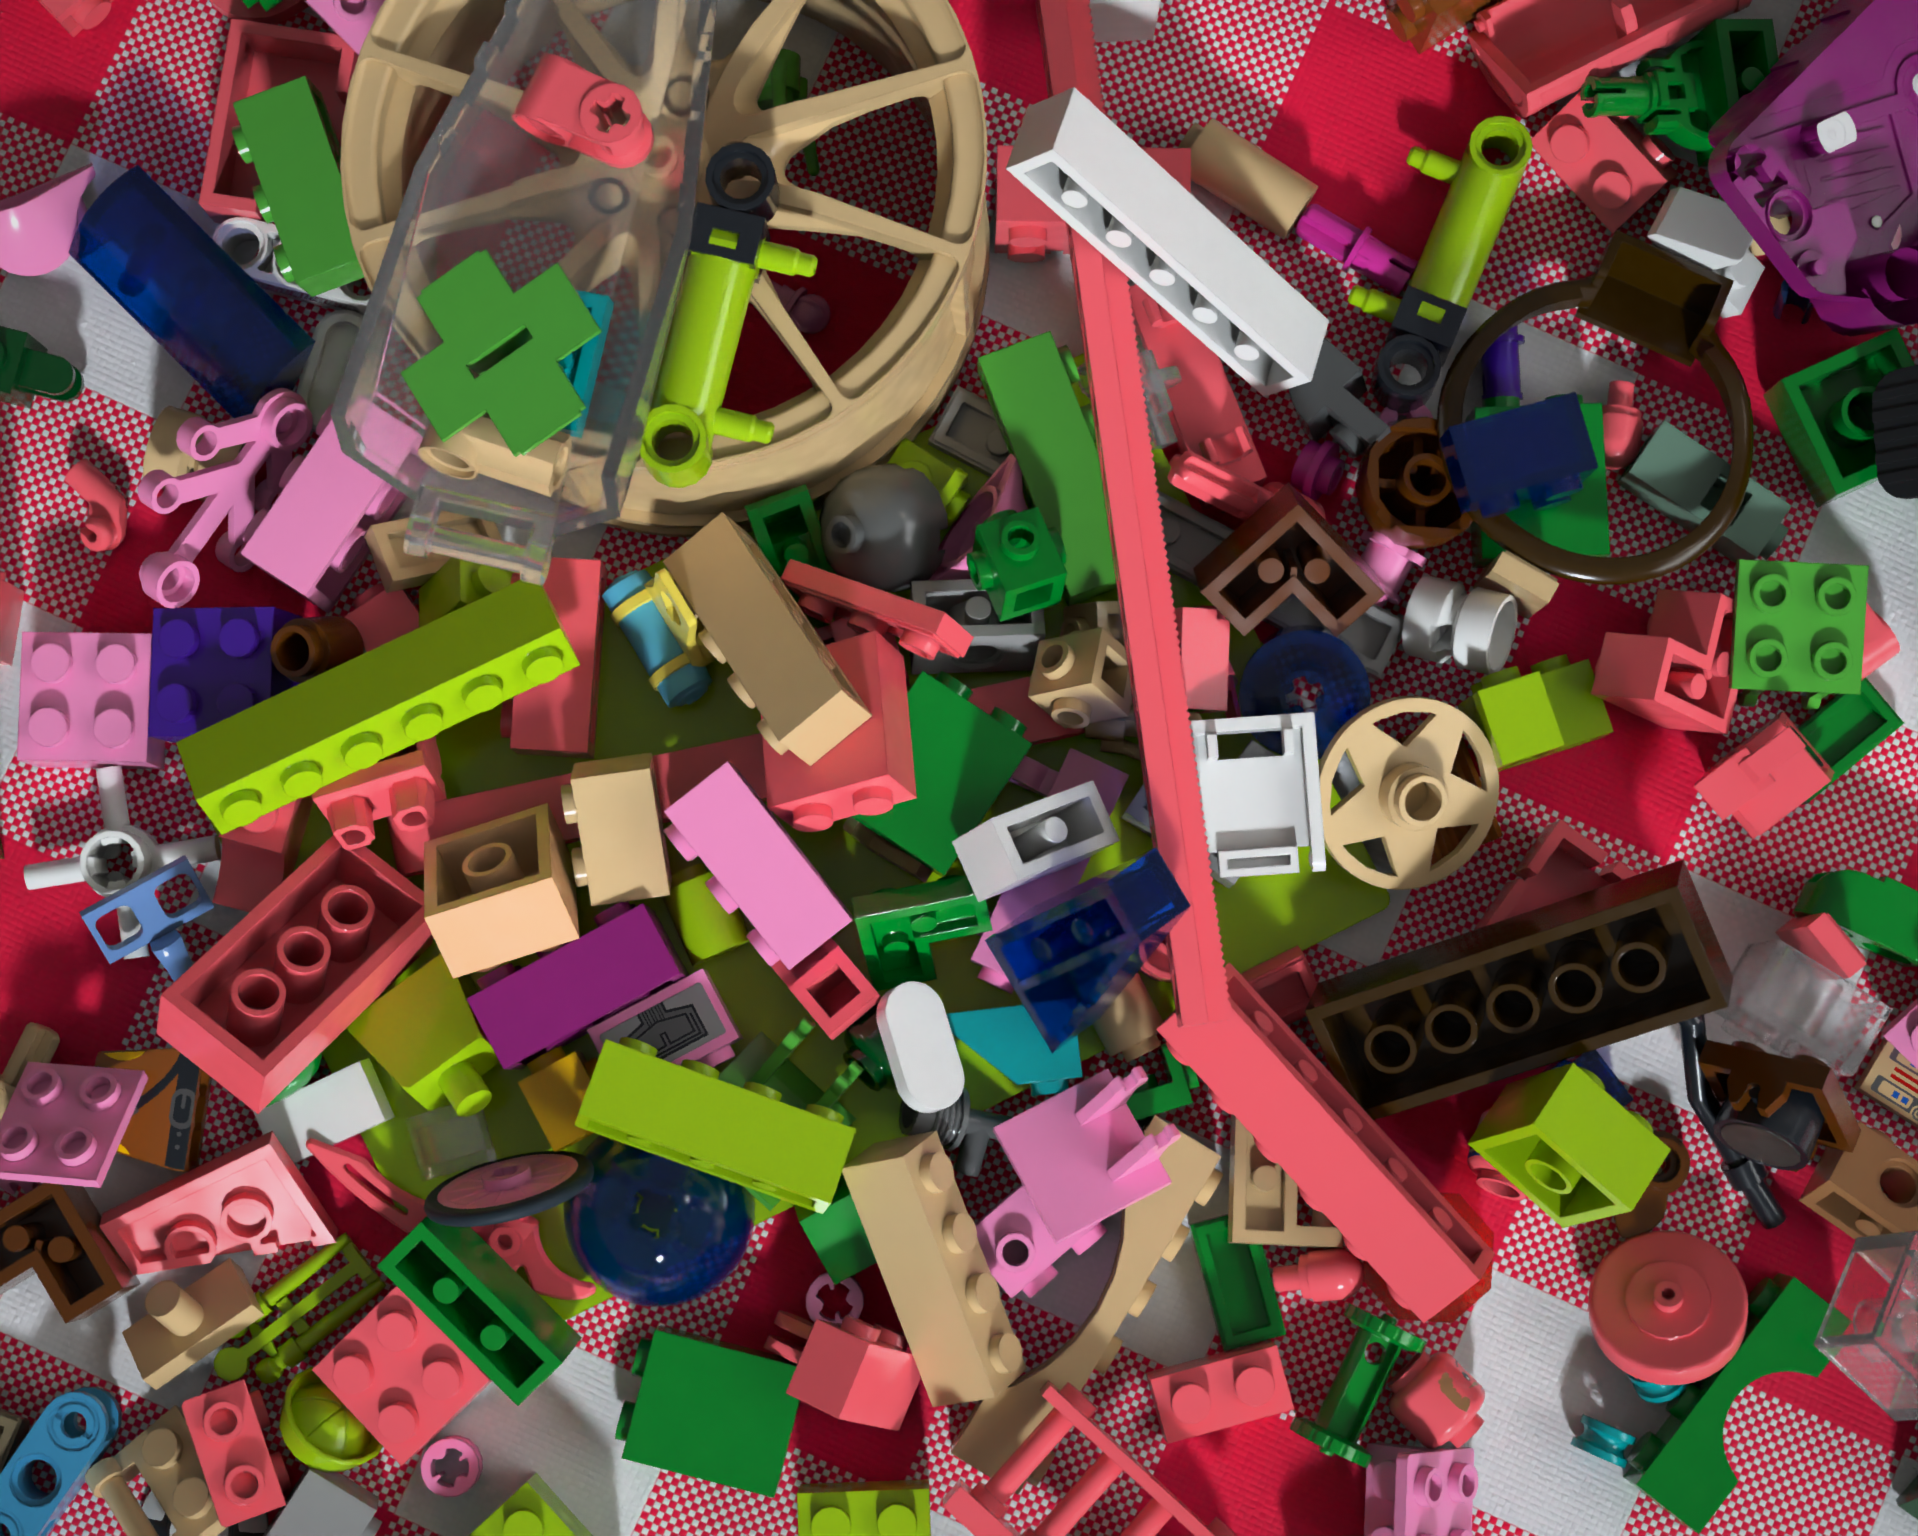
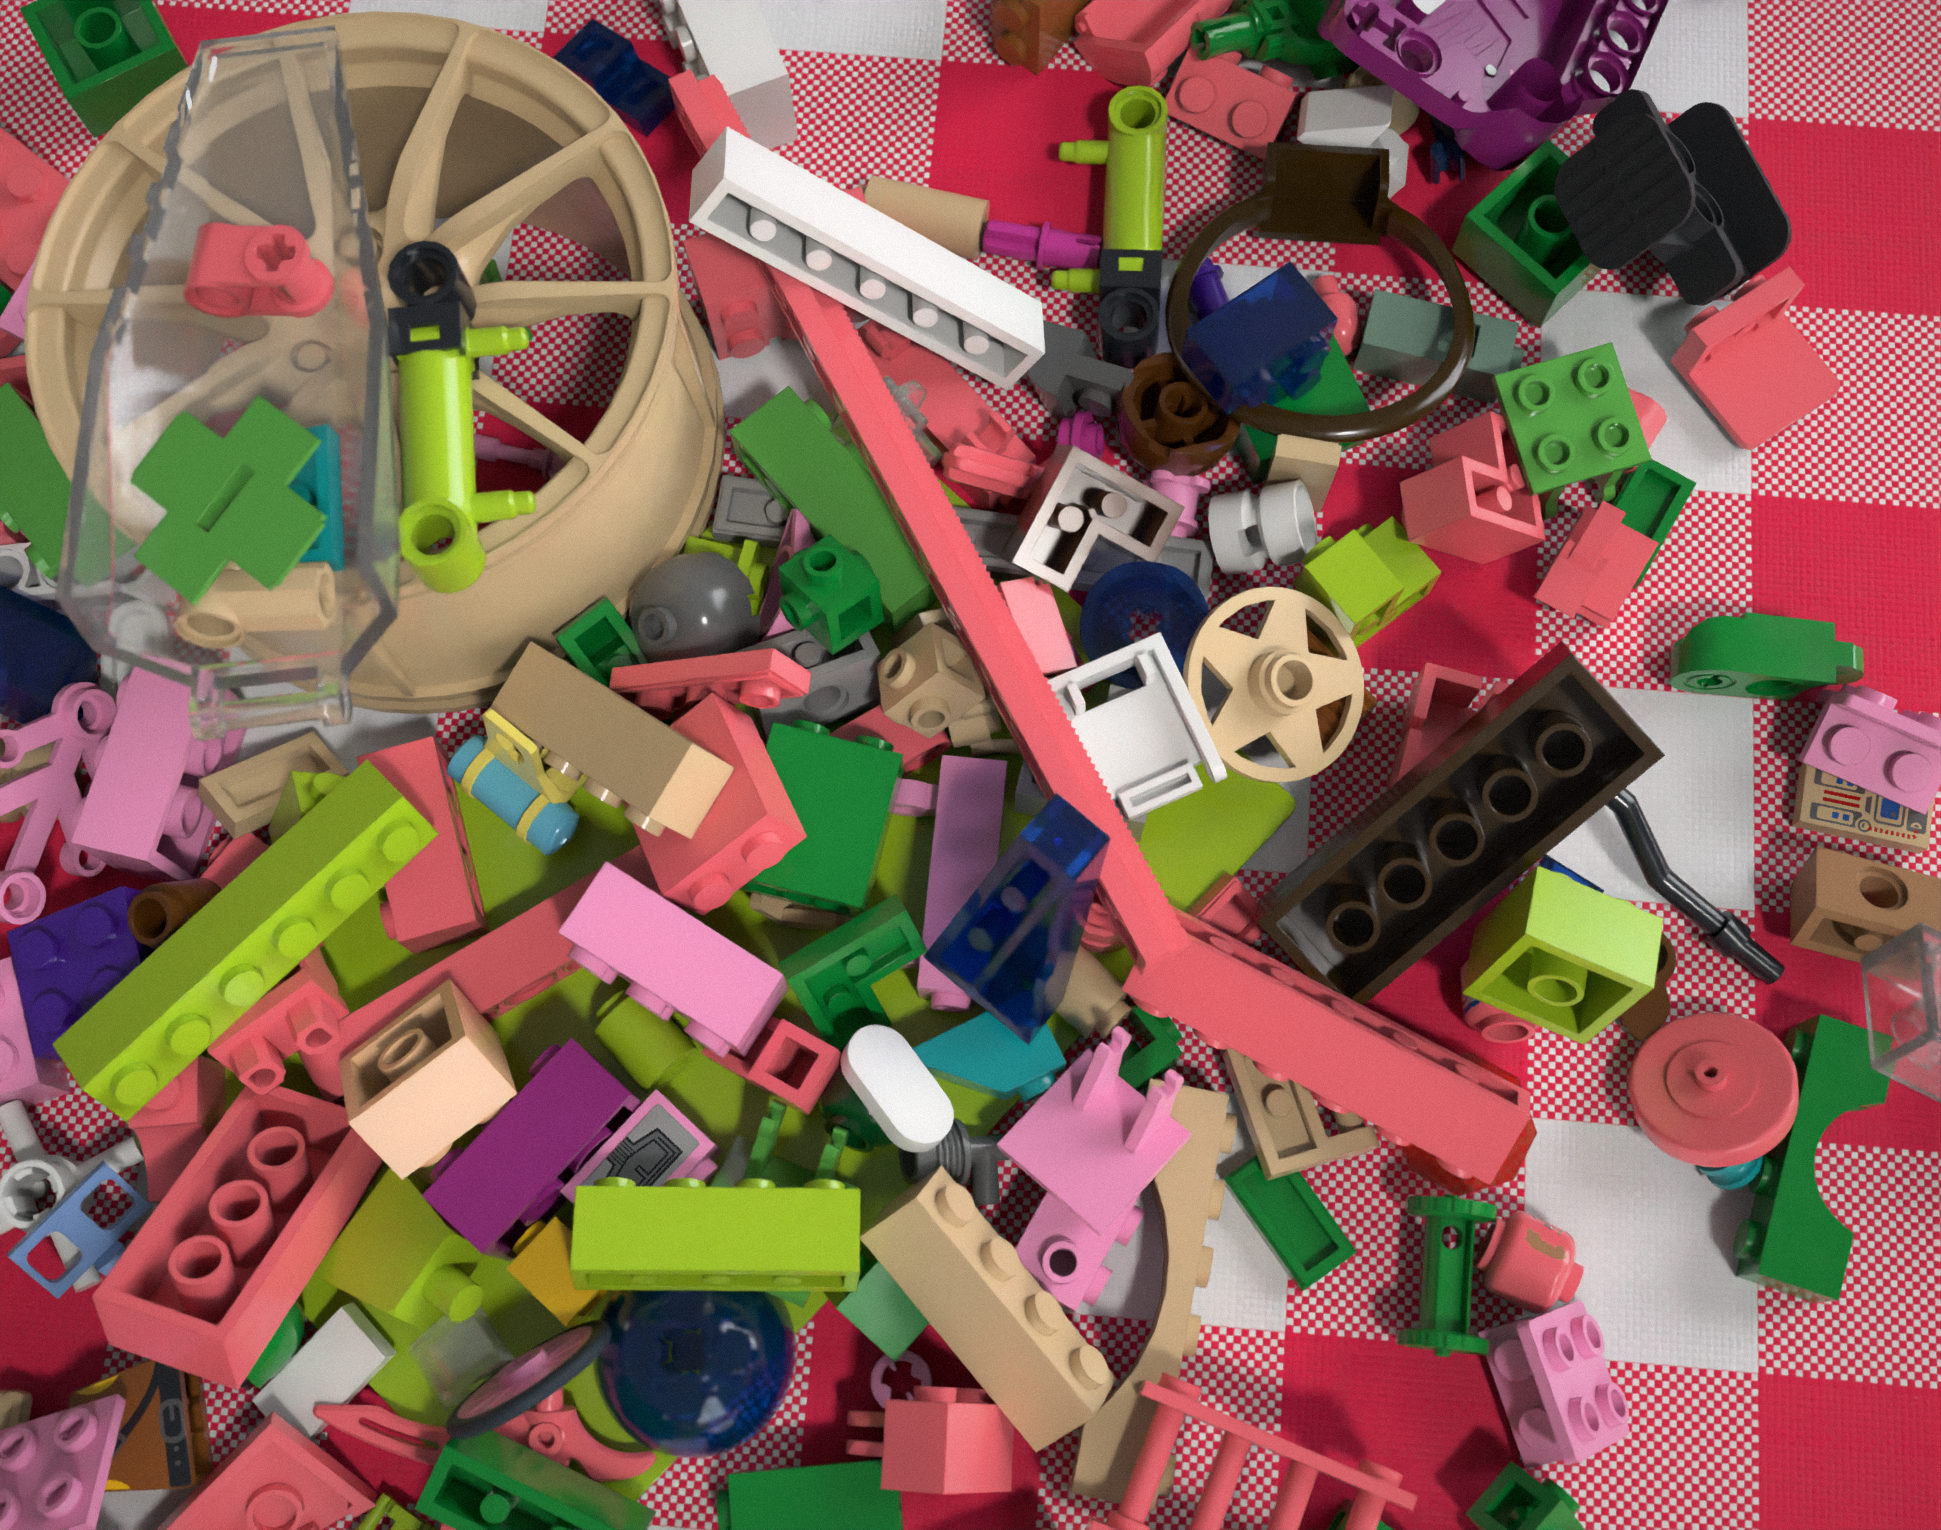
camera: 15 degrees left, 10 degrees down
tan brick [561,752,672,906] -> none
white brick [952,780,1120,902] -> none
coral brick [1146,1339,1294,1444] -> none
coral cylinder [1272,1248,1365,1302] -> none
teal bush [1570,1414,1637,1468] -> none
piece [1698,1040,1861,1172] -> none
clear brick [1714,939,1893,1077] -> none
coral tile [1775,912,1867,982] -> none

